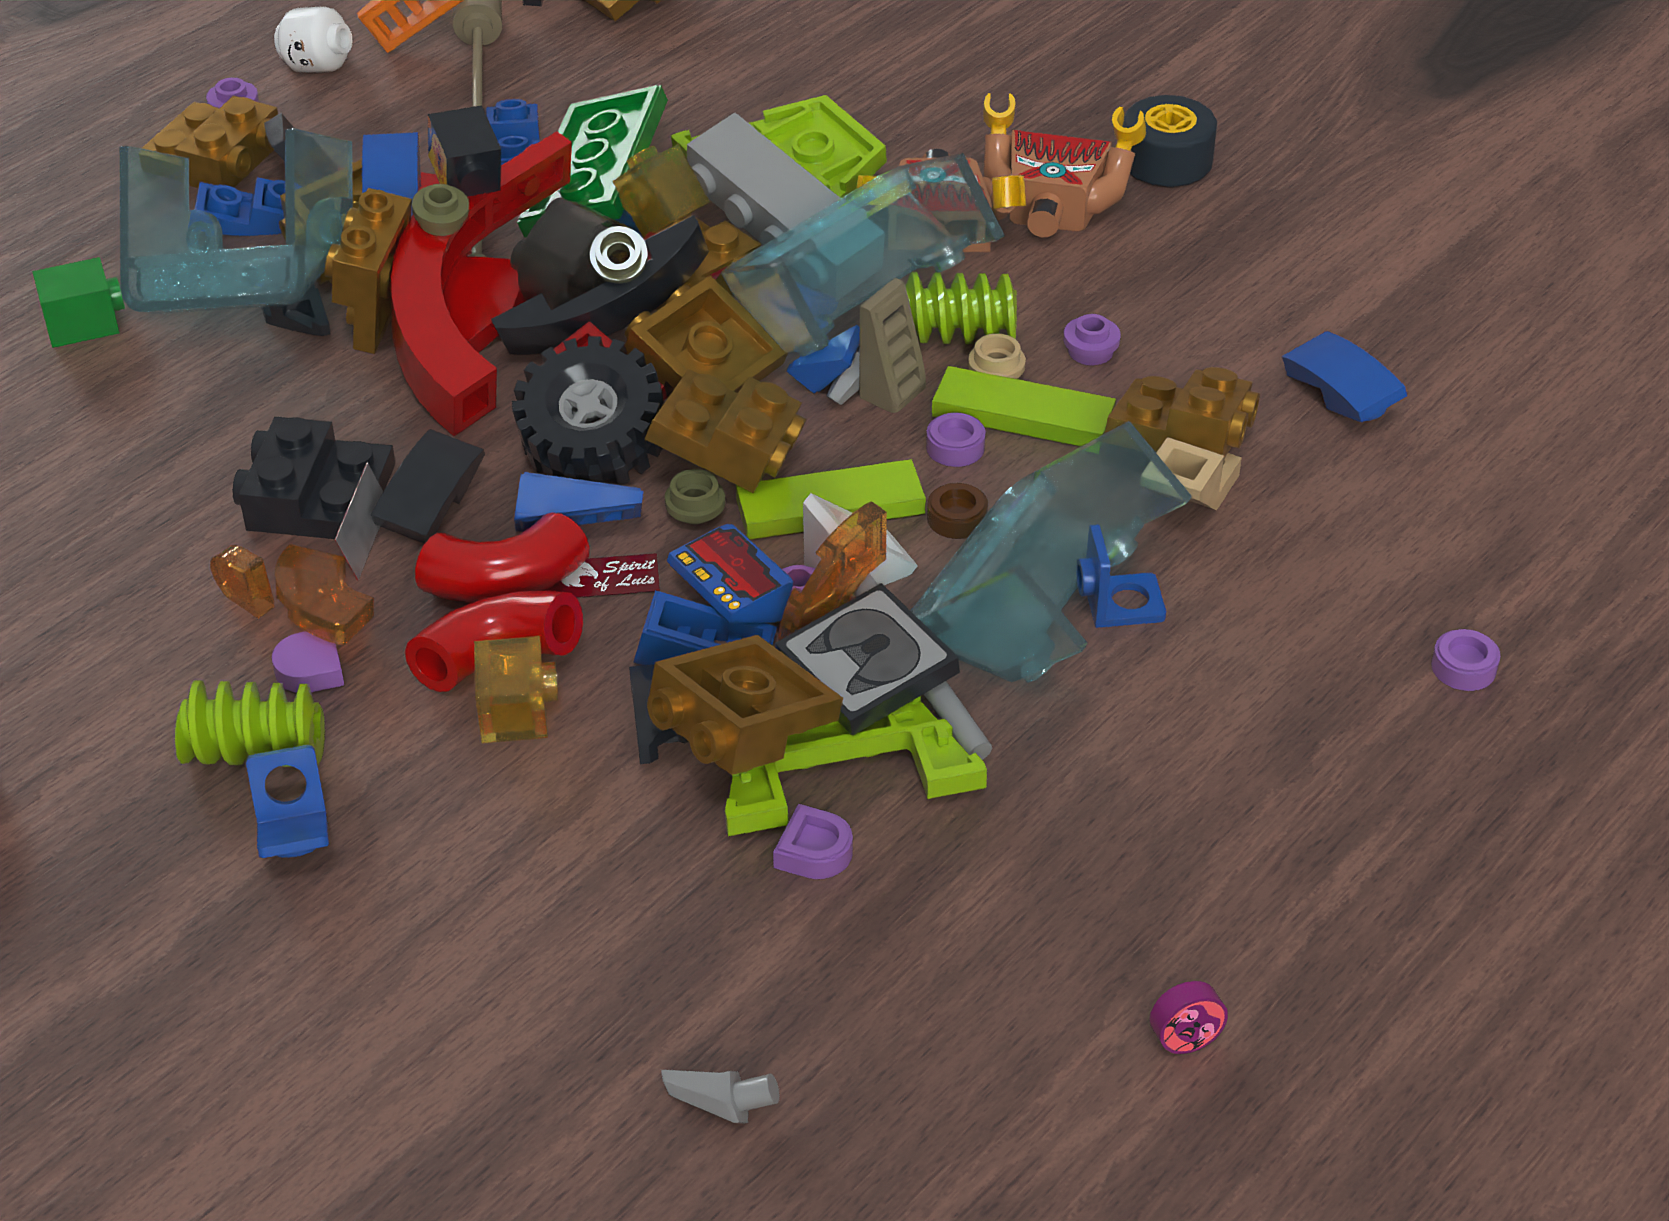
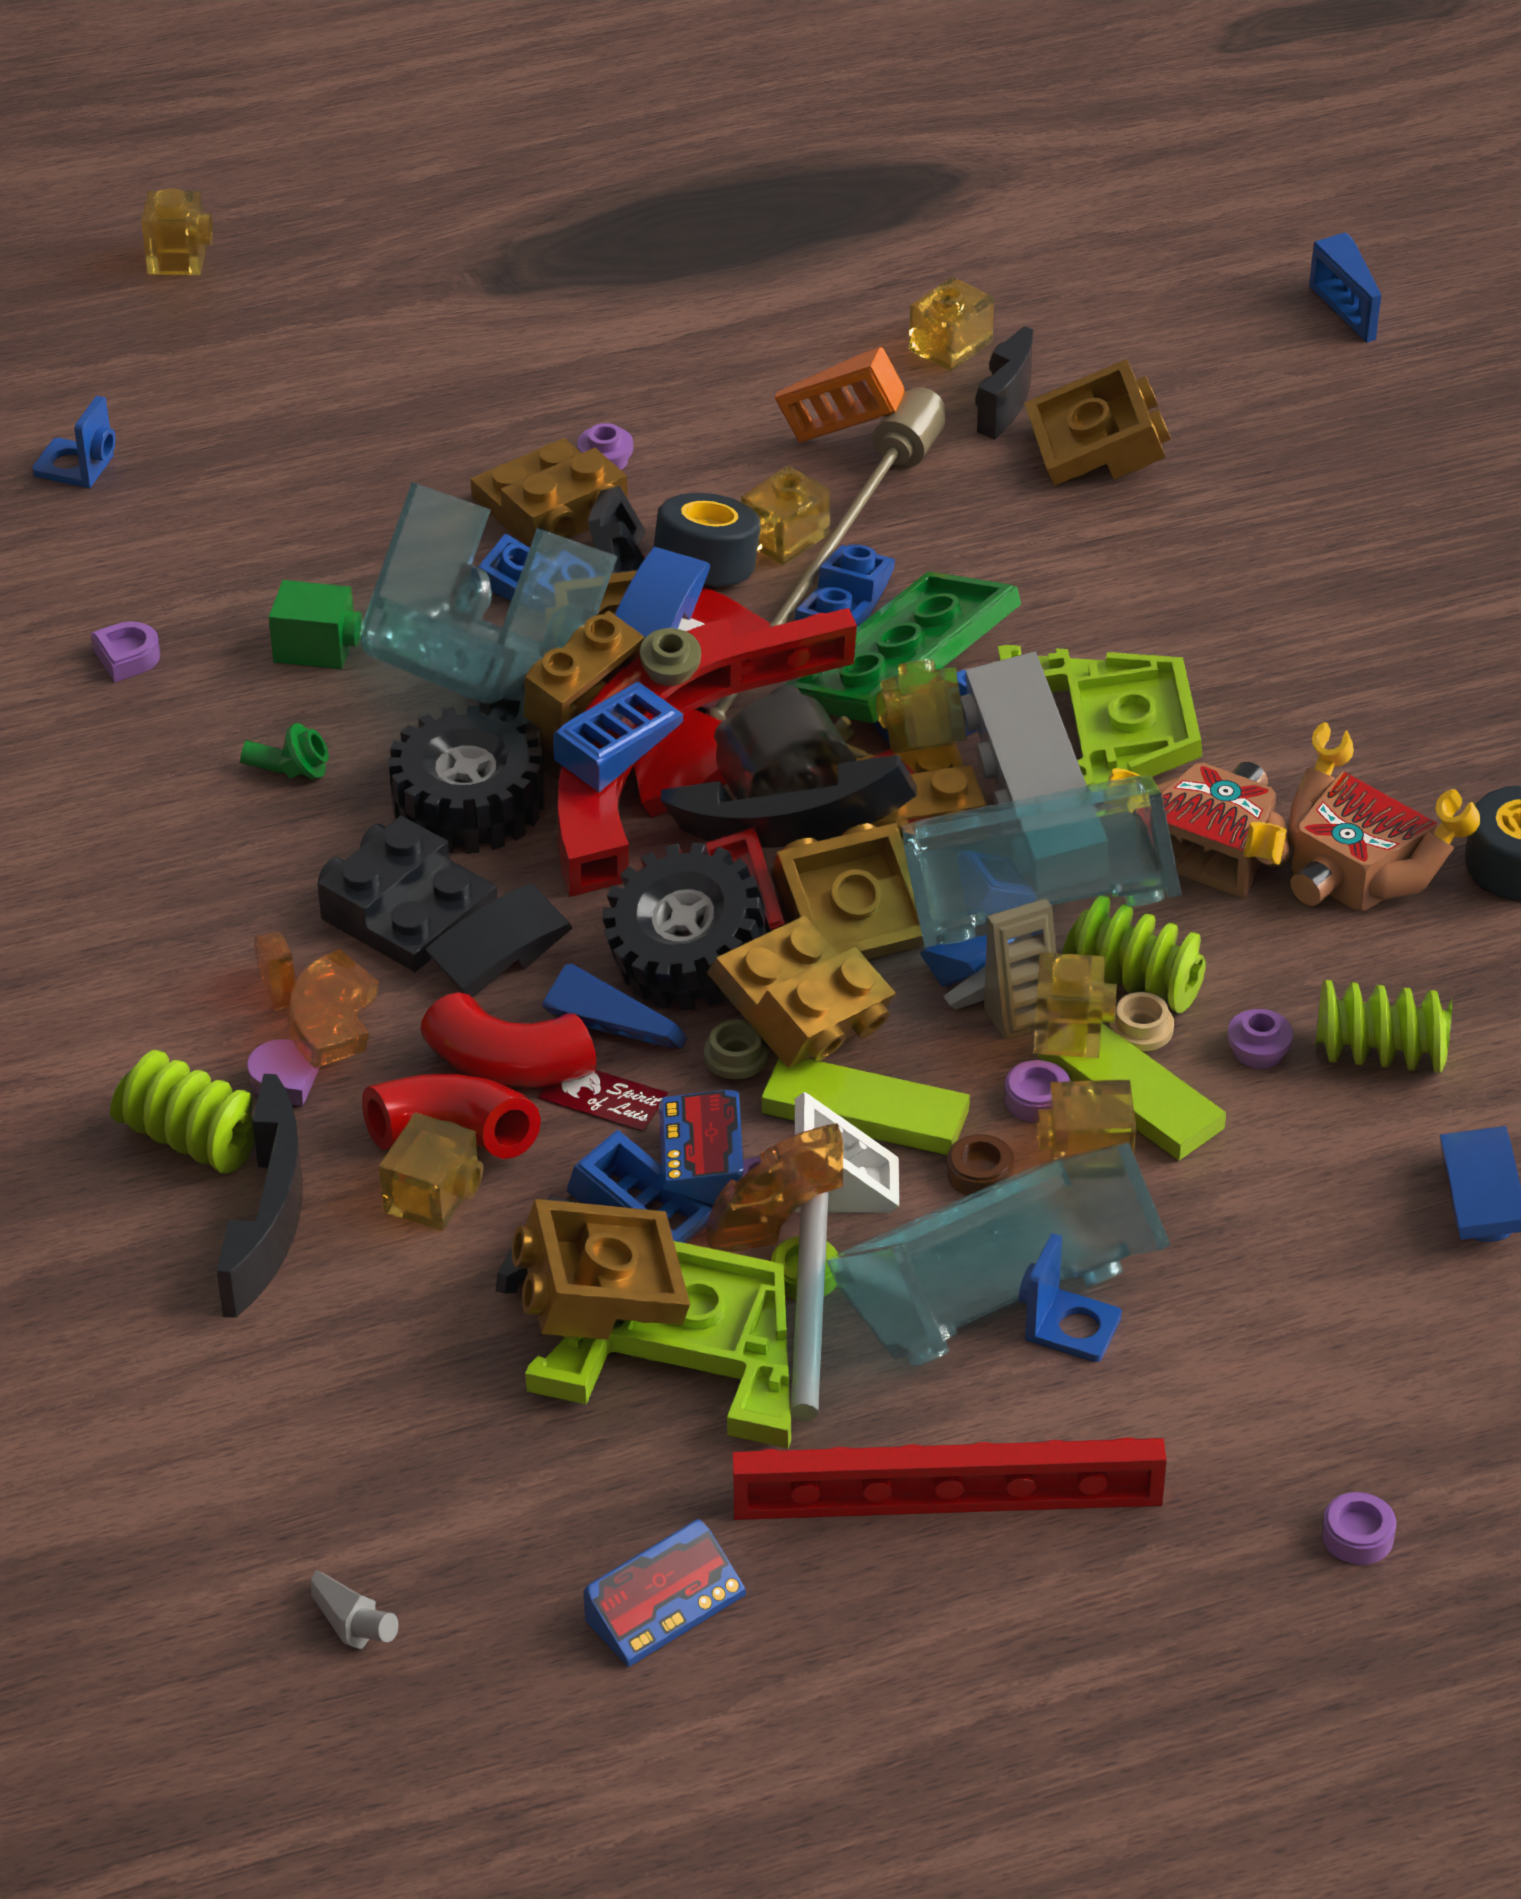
camera: 30 degrees right, 0 degrees up
blue bracket [246,745,329,858] -> none
white head [275,7,352,73] -> none
flat silver sticker [335,462,383,580] -> none
black brick [428,105,501,197] -> none
plate [590,226,648,284] -> none
medium lavender tile [773,804,853,879] -> none
tile [775,583,960,736] -> none
pearl gold plate [1104,367,1260,461] -> none
tan slope [1142,437,1242,510] -> none
magenta tile [1149,981,1228,1054] -> none
none -> black slope [217,1074,303,1318]
none -> green plate [240,723,329,780]
none -> black wheel [388,706,545,854]
none -> blue slope [553,682,683,792]
none -> slope [583,1519,746,1667]
none -> black wheel [653,492,761,587]
none -> red plate [732,1437,1167,1520]
none -> clear yellow brick [741,465,830,566]
none -> clear yellow brick [1034,953,1117,1058]
none -> clear yellow brick [1037,1080,1136,1176]
none -> lime piece [1315,980,1453,1073]

